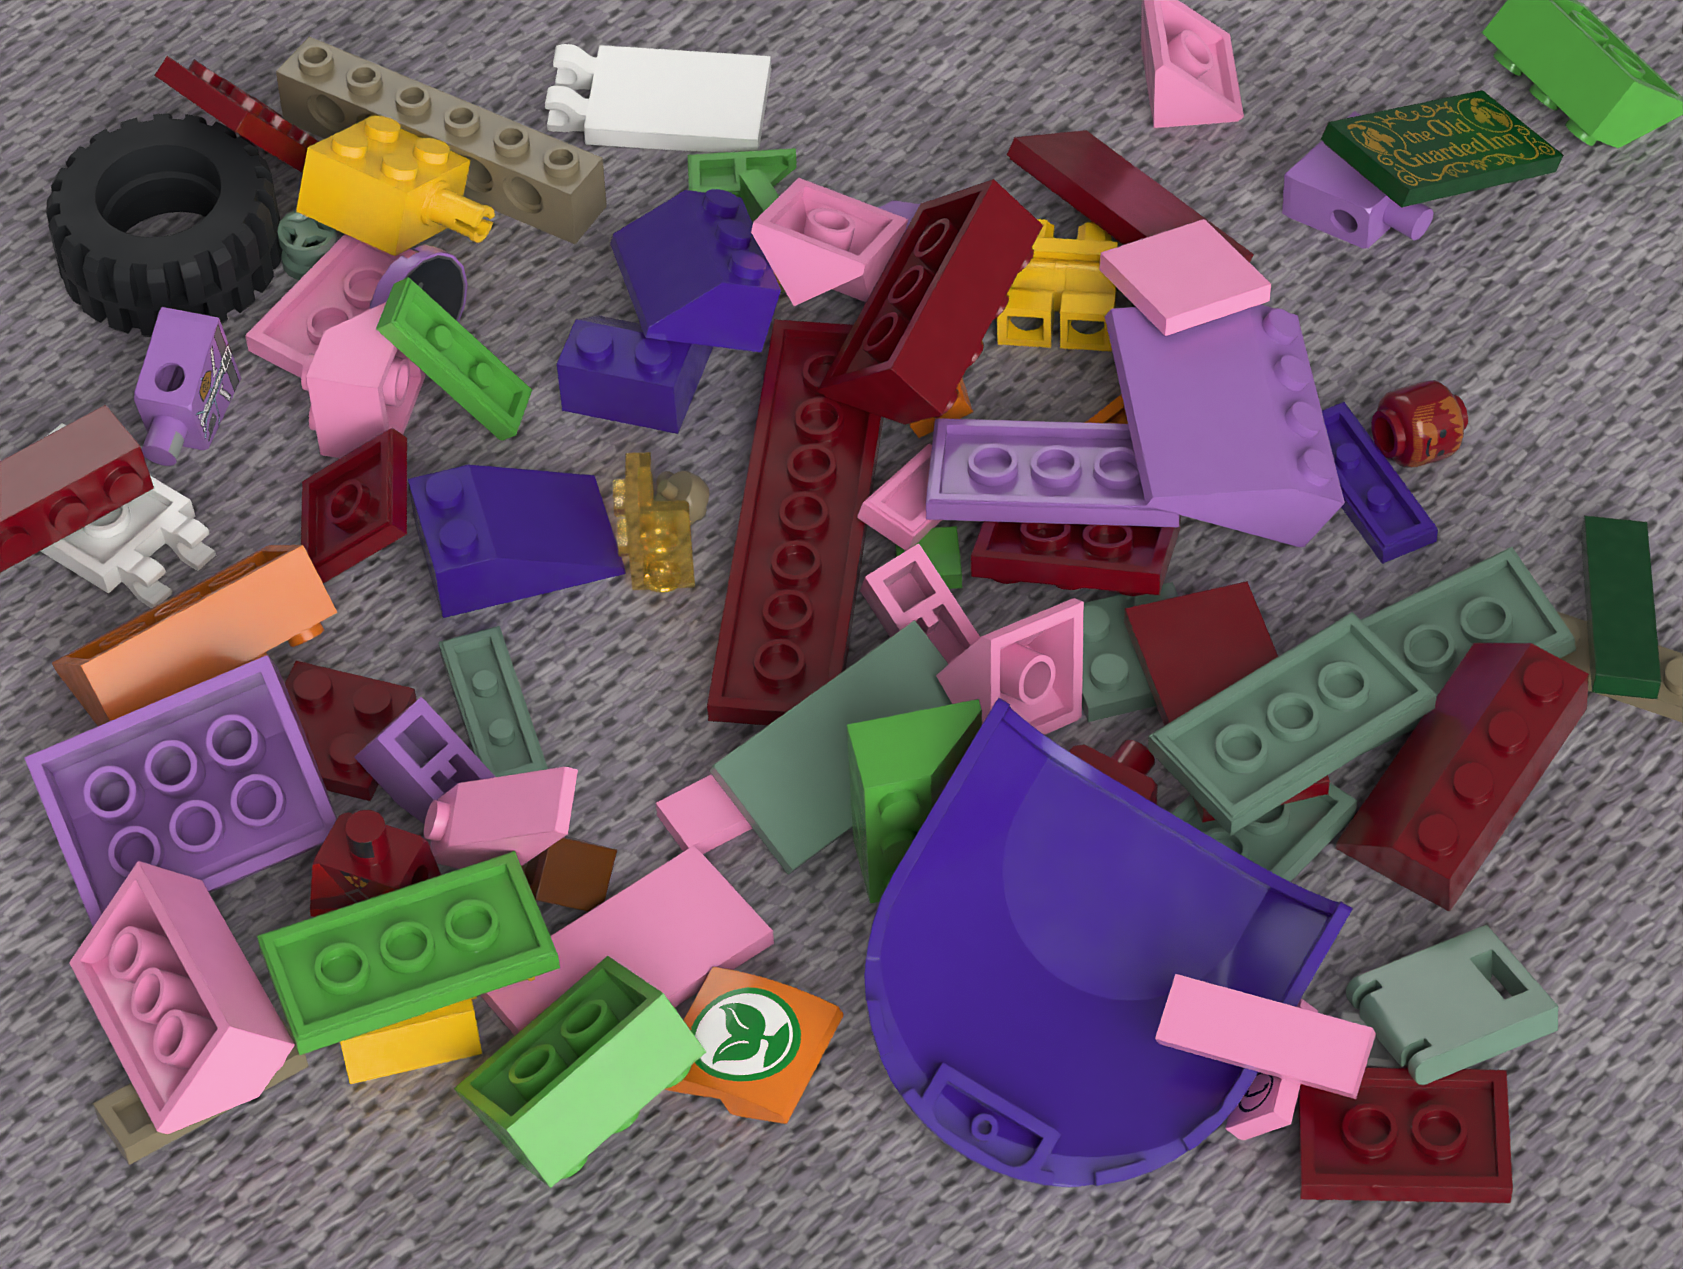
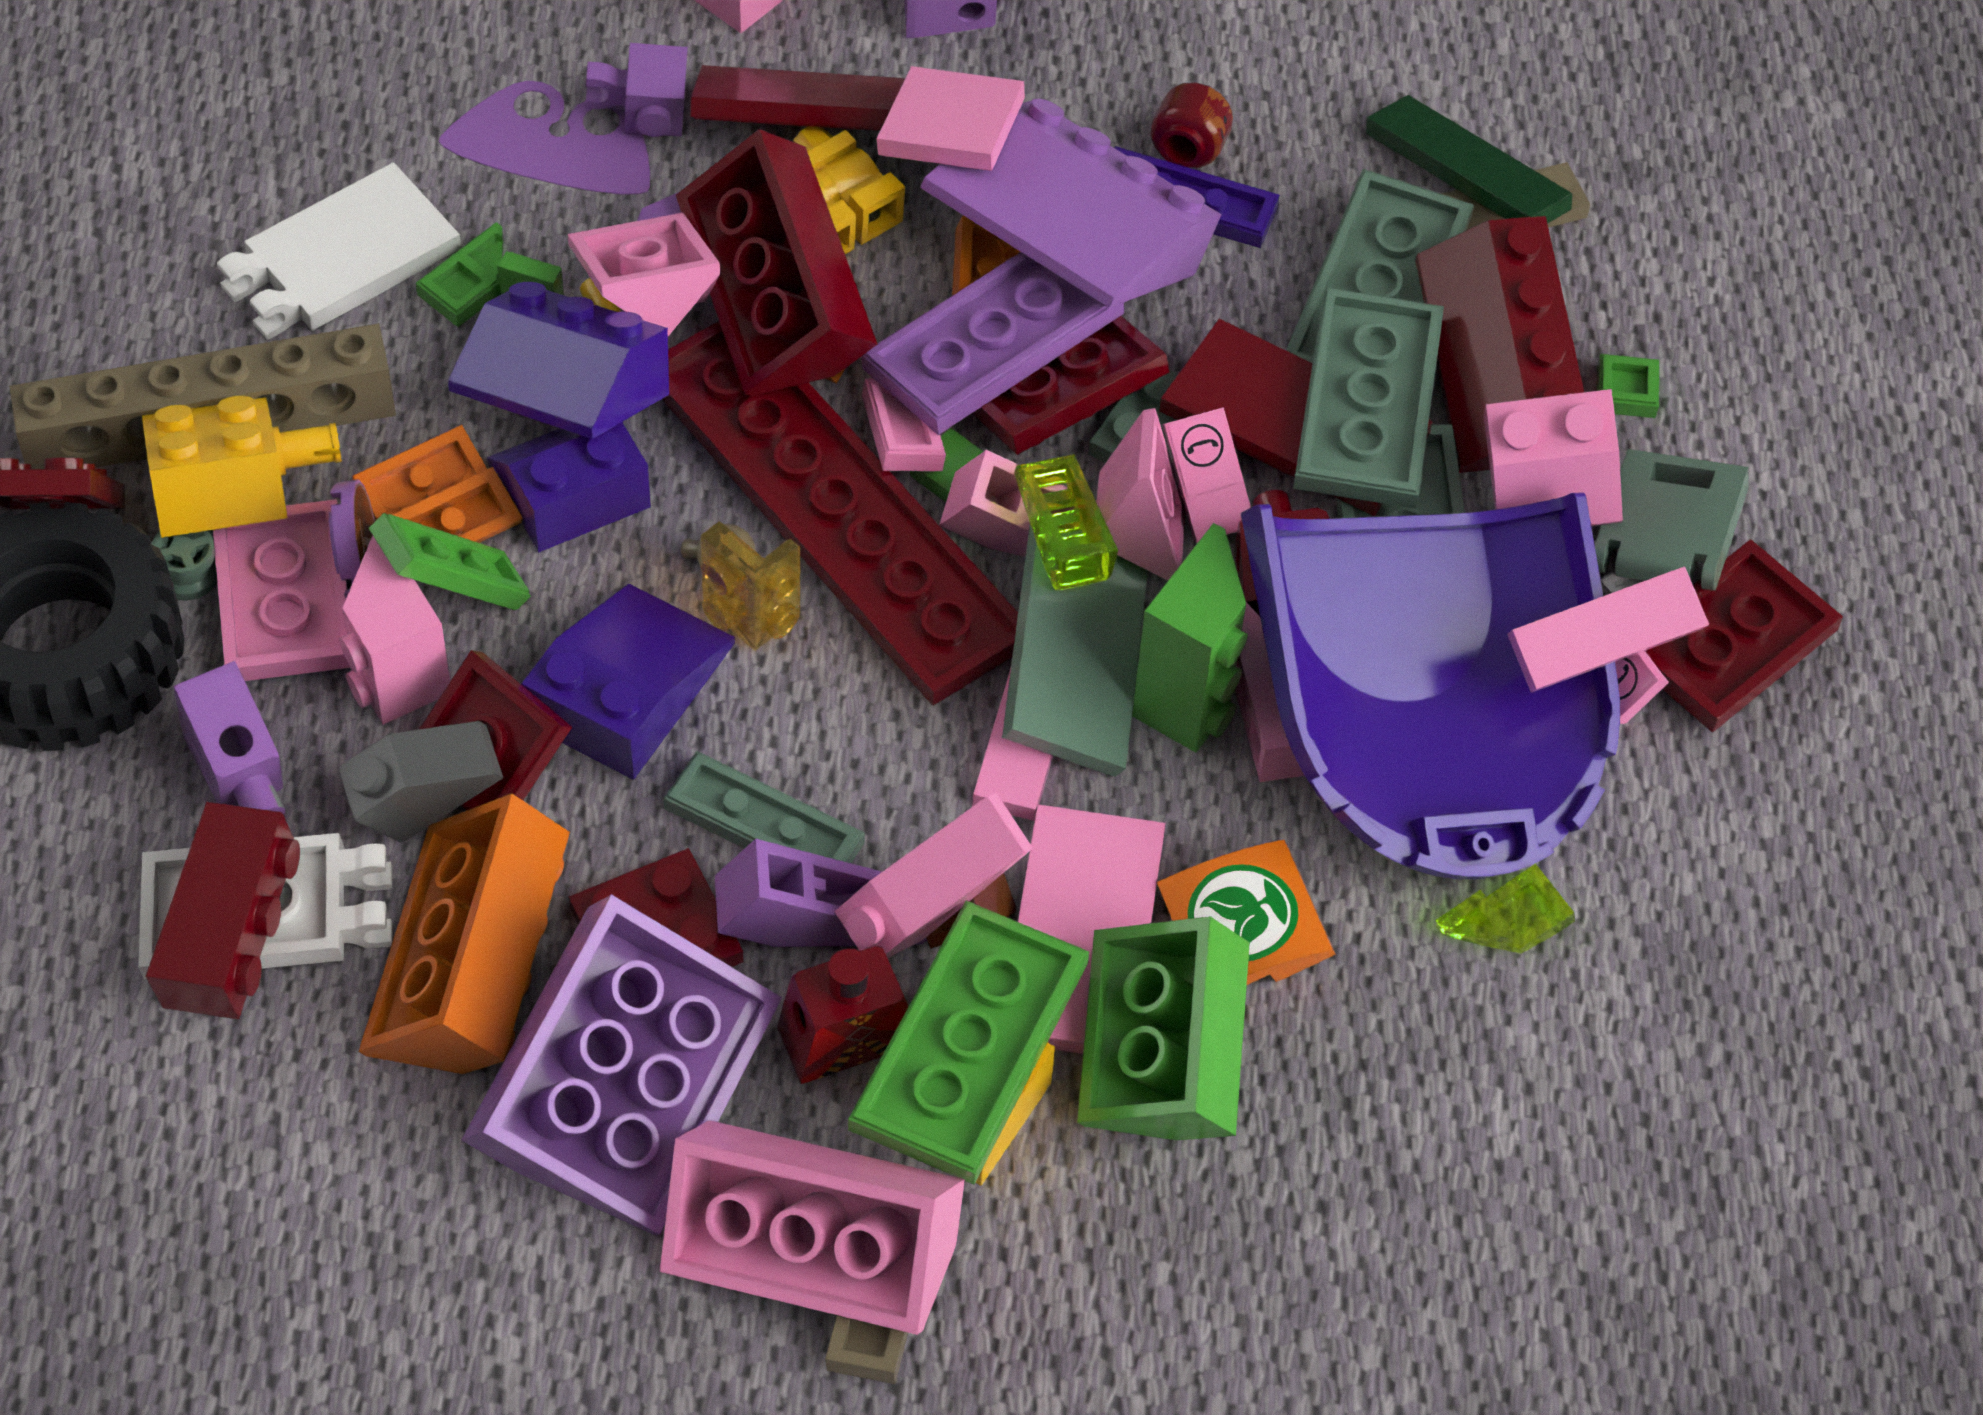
camera: 50 degrees left, 5 degrees up
none -> dark grey slope [338,721,503,842]
none -> orange slope [352,425,523,543]
none -> medium lavender piece [438,80,650,195]
none -> medium lavender brick [585,43,688,137]
none -> clear neon green slope [1014,454,1118,590]
none -> bright pink tile [1162,407,1251,543]
none -> clear neon green slope [1435,863,1575,954]
none -> bright pink slope [1484,389,1623,526]
none -> bright green tile [1596,354,1659,418]

